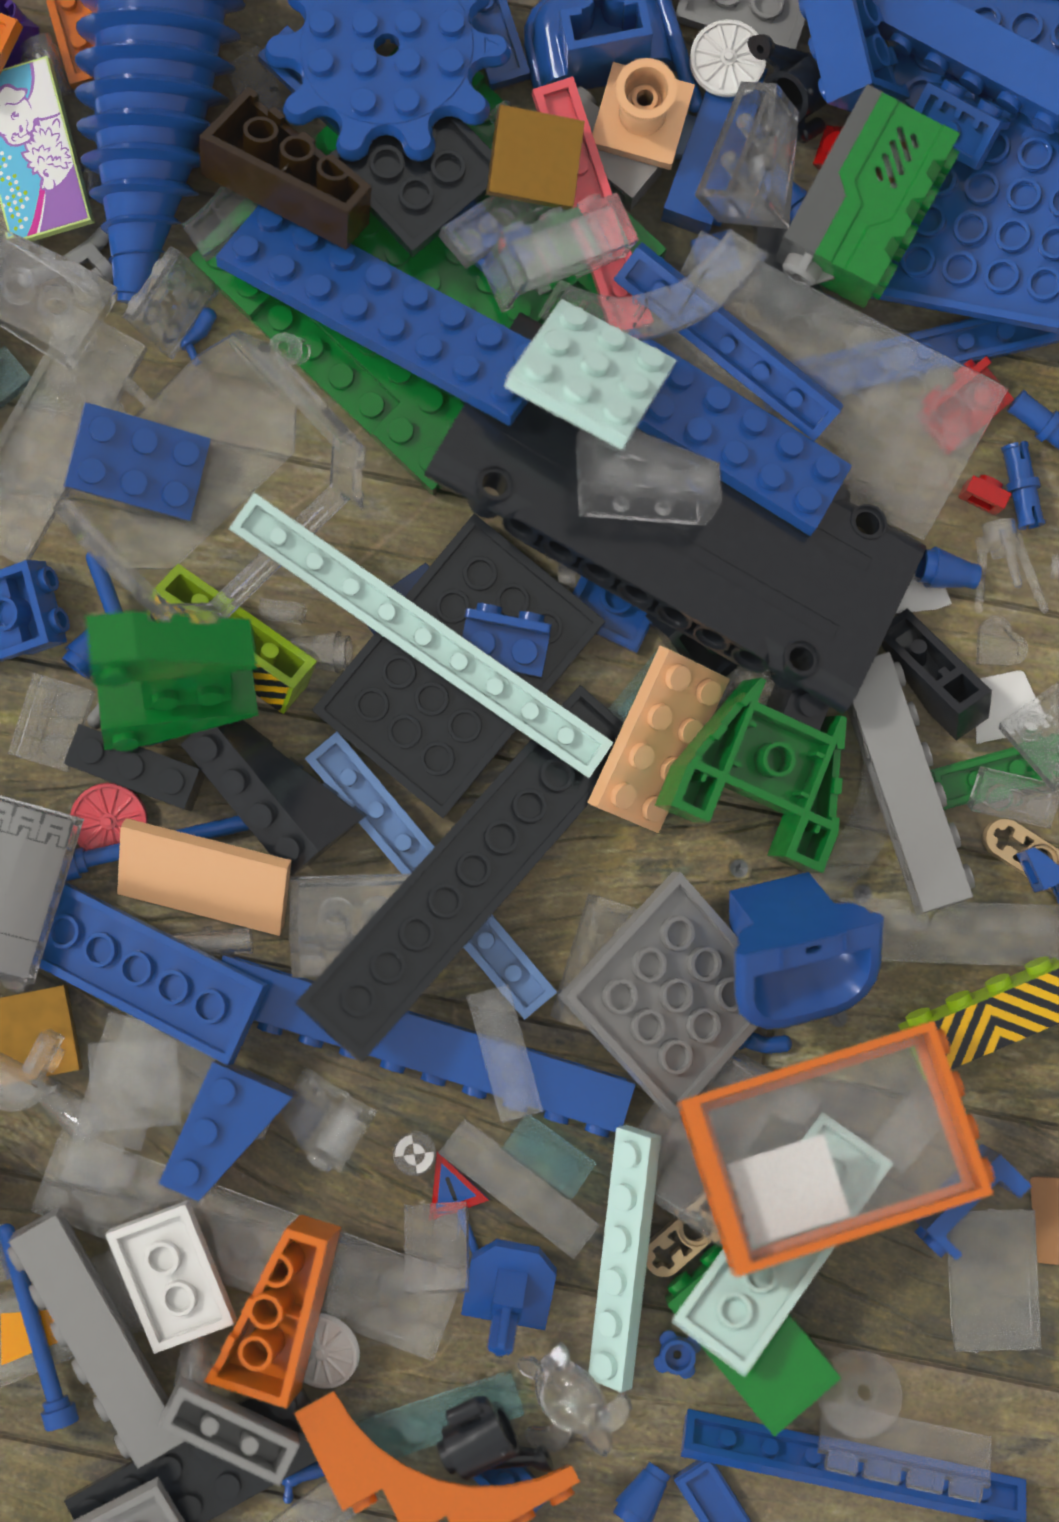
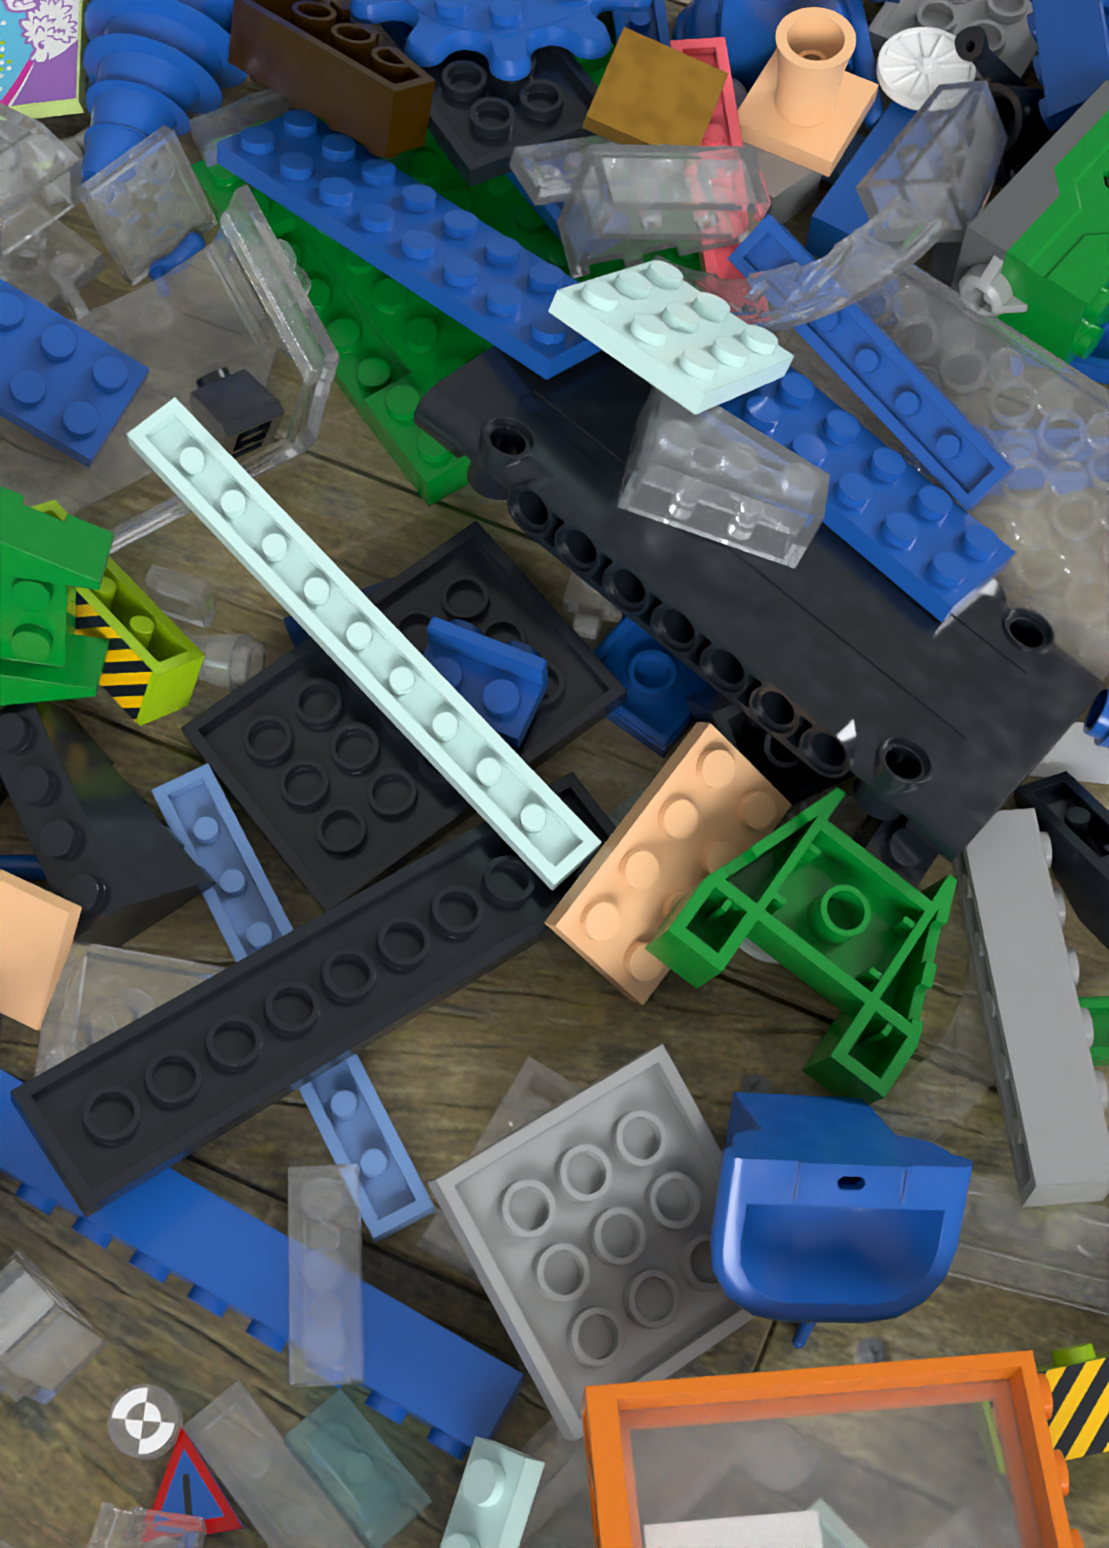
camera: 15 degrees right, 20 degrees down
blue piece [738,1032,792,1054] -> none
none -> black slope [189,367,285,459]

